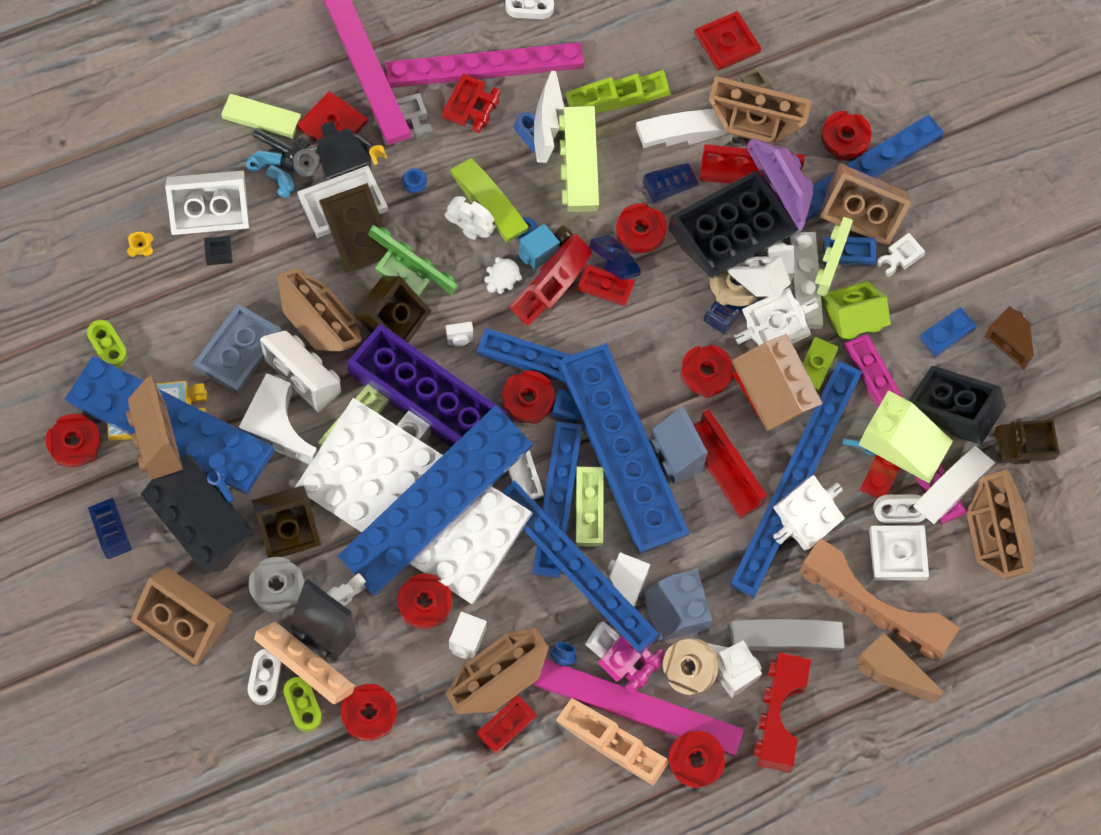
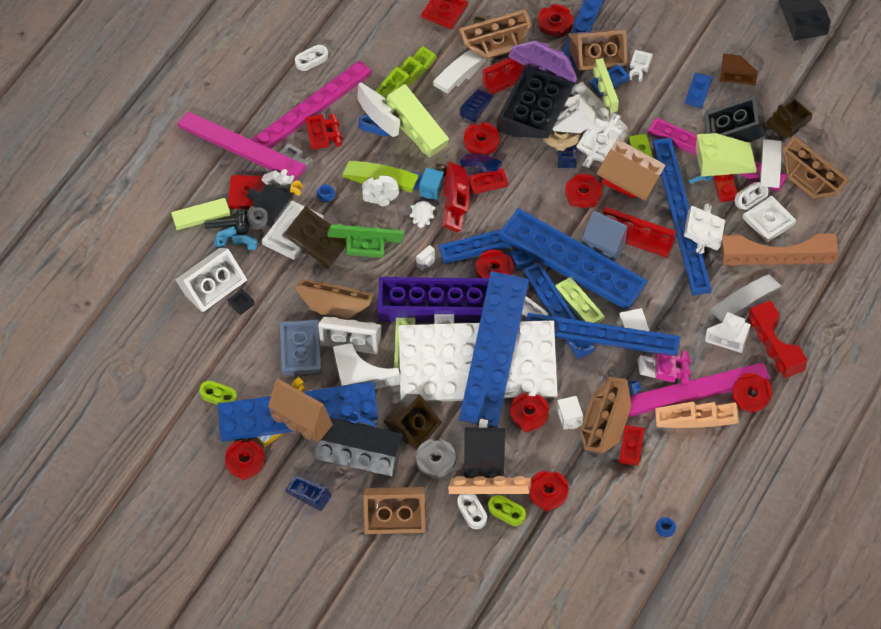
camera: 30 degrees left, 10 degrees down
yellow plate [127,232,154,257] -> none
dark brown slope [354,275,432,343] -> none
sand blue slope [642,569,712,642] -> none
tan plate [663,638,719,695] -> none
lime slope [821,281,891,339] -> none
medium nougat slope [856,633,944,703] -> none
none -> white plate [262,169,294,186]

